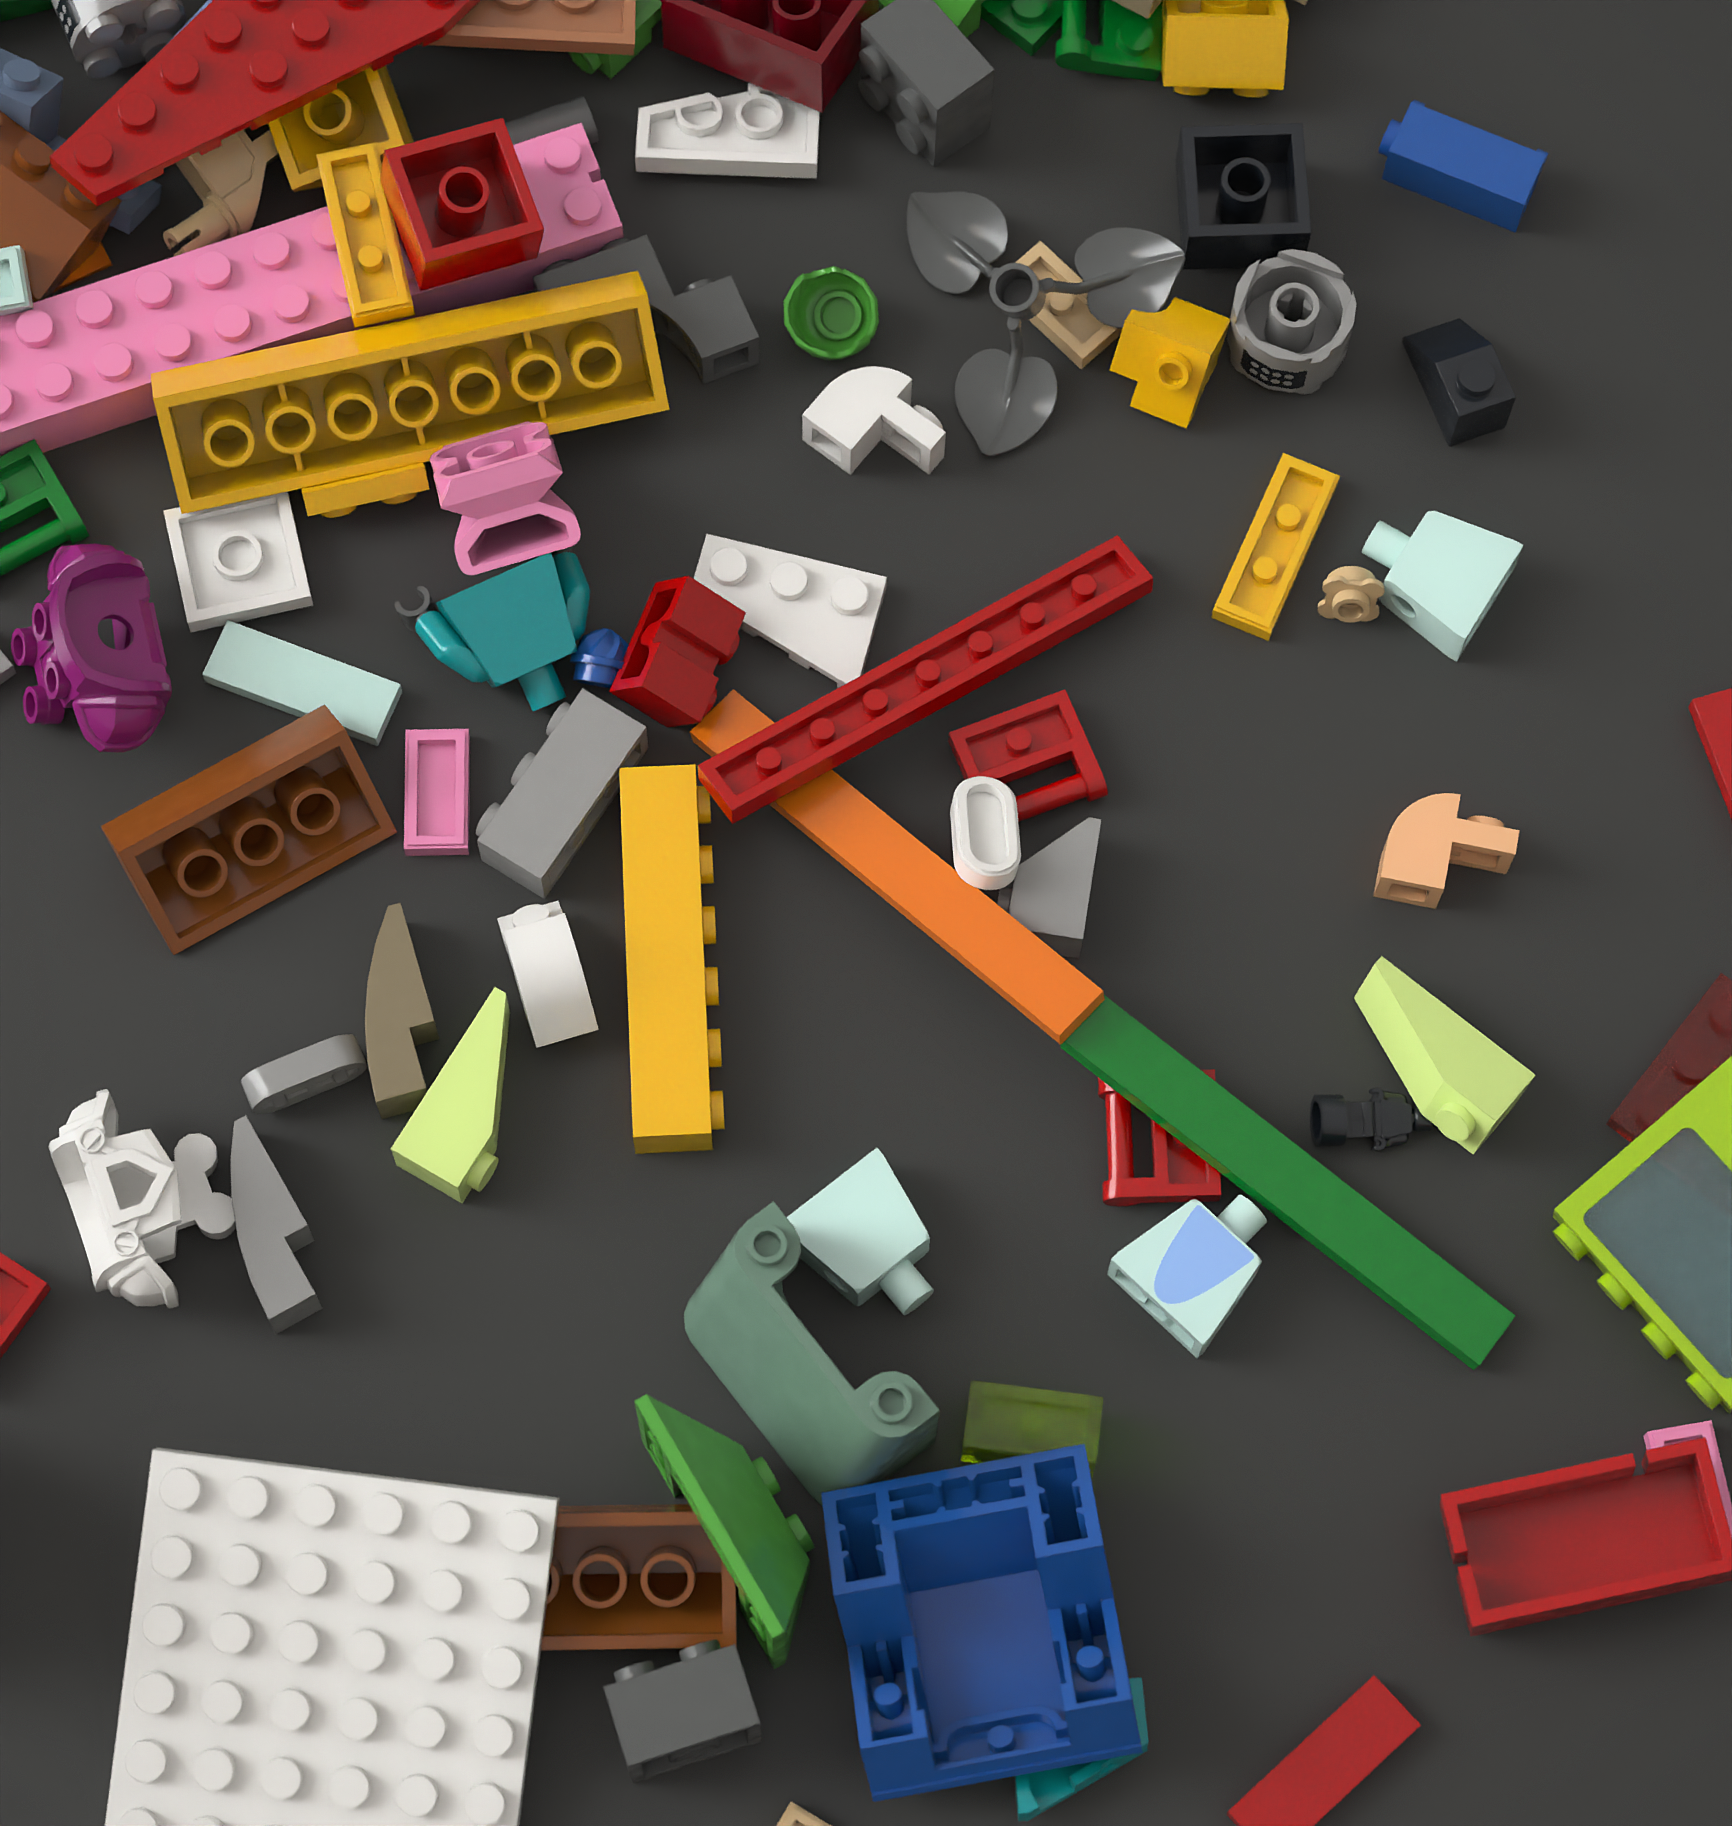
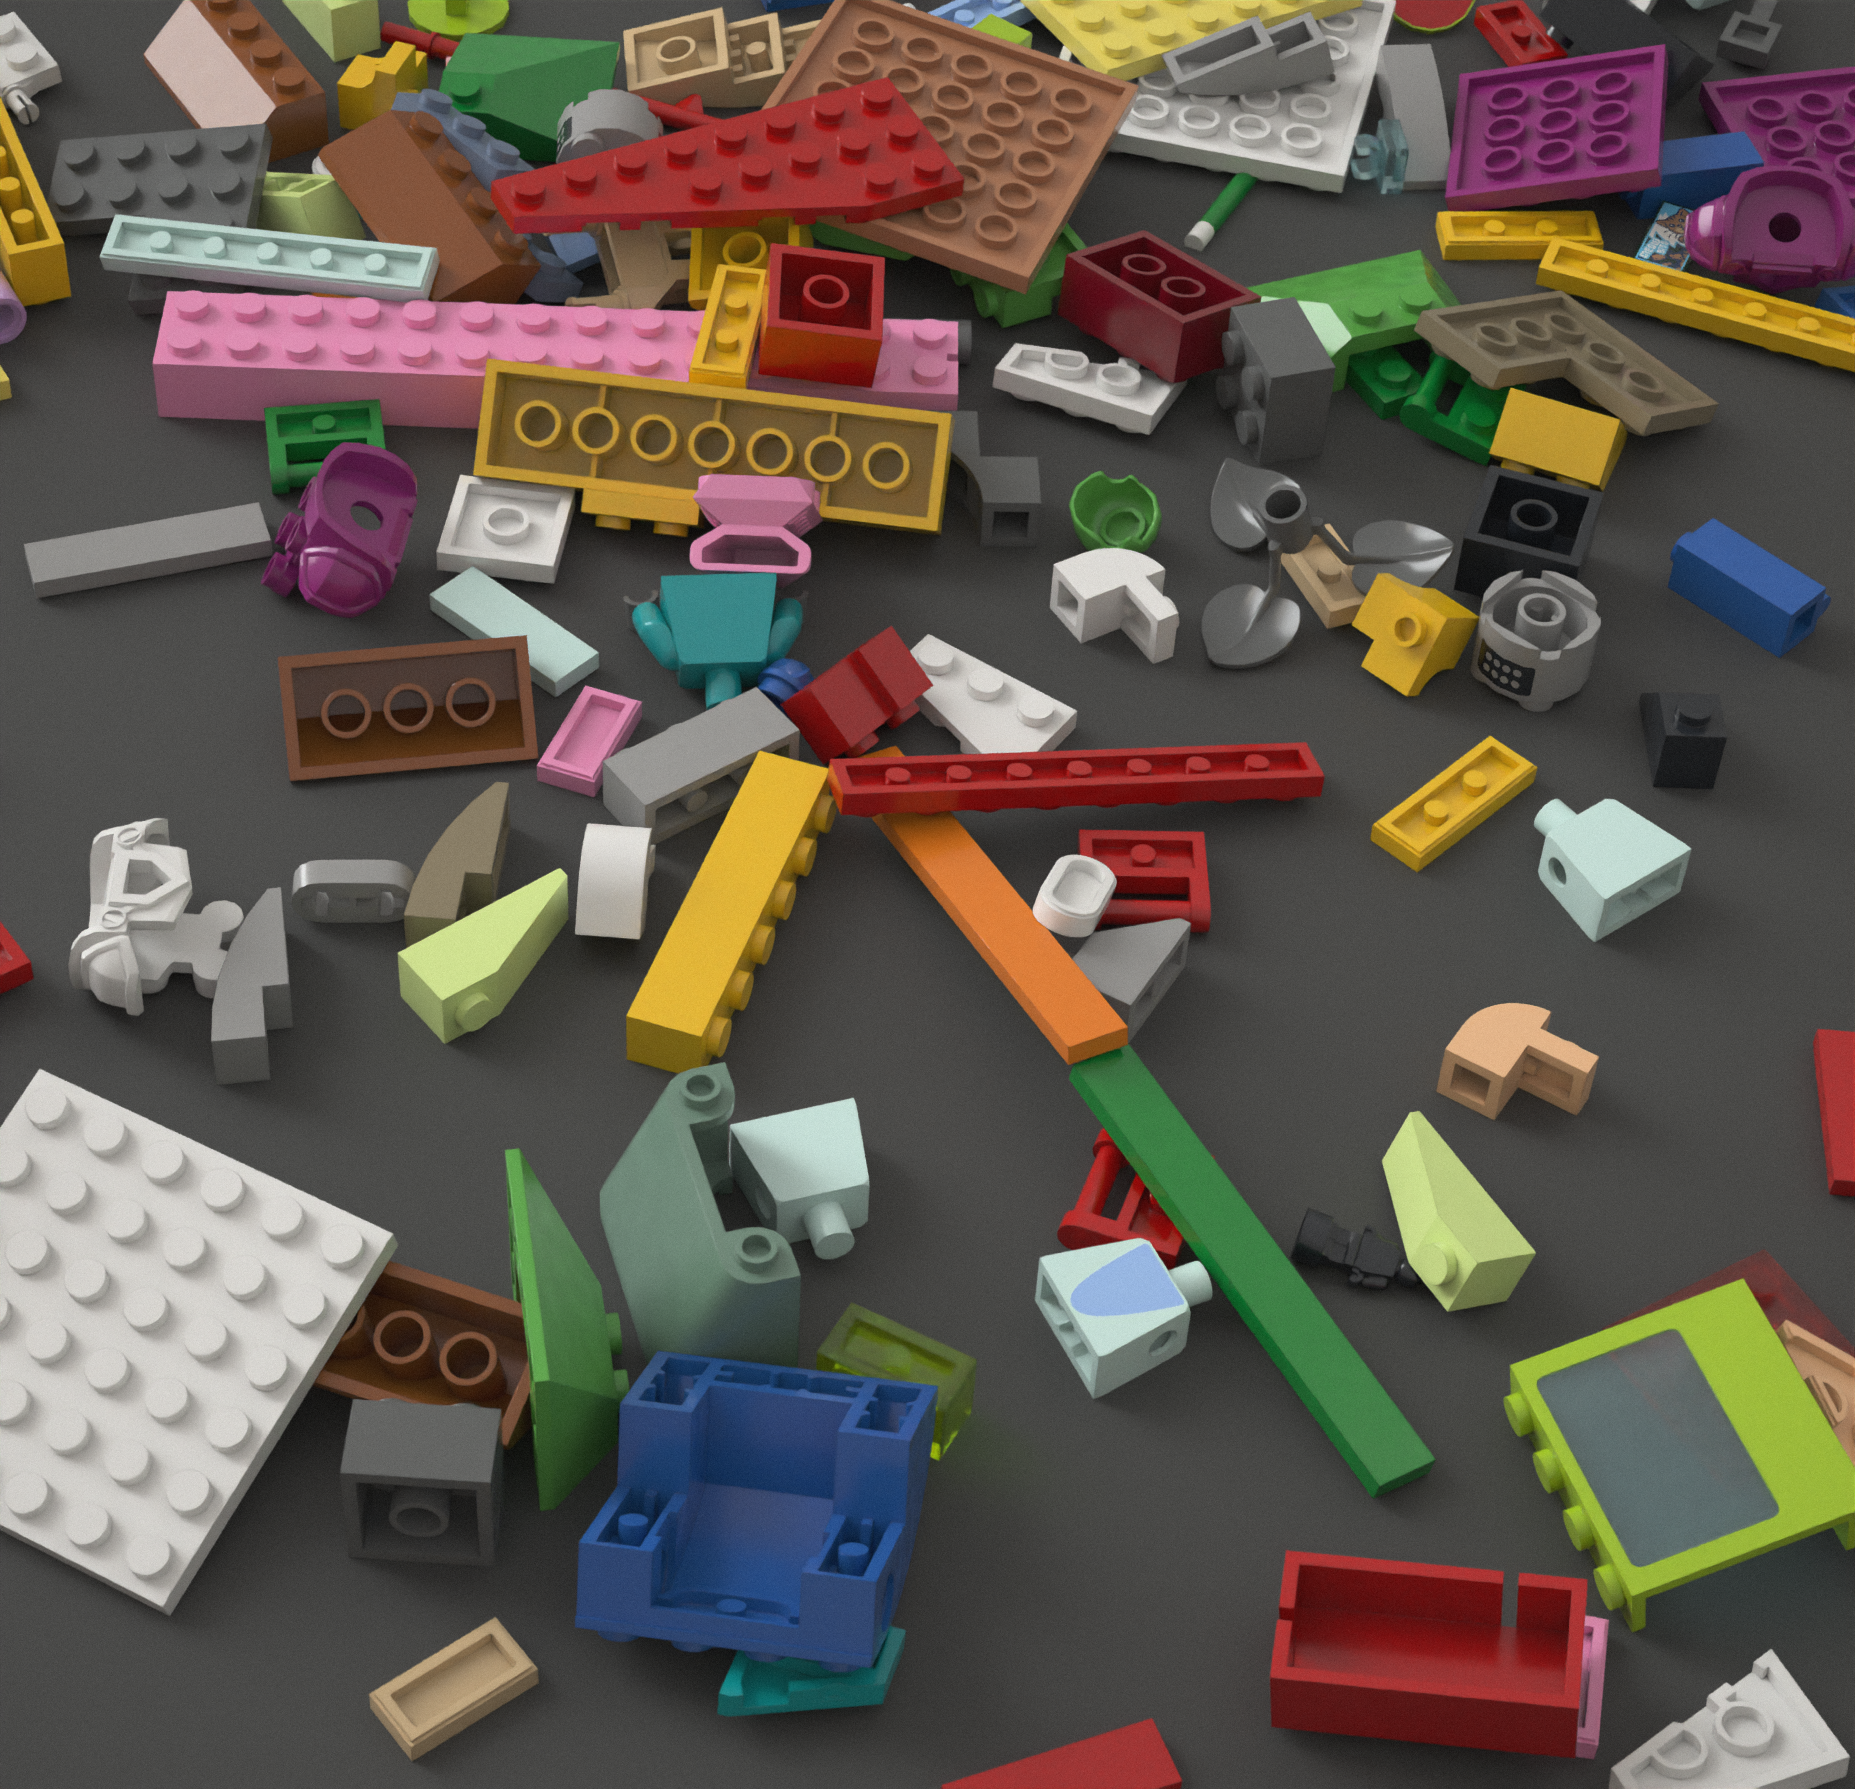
camera: 20 degrees right, 25 degrees down
tan plate [1318,566,1384,622] -> none

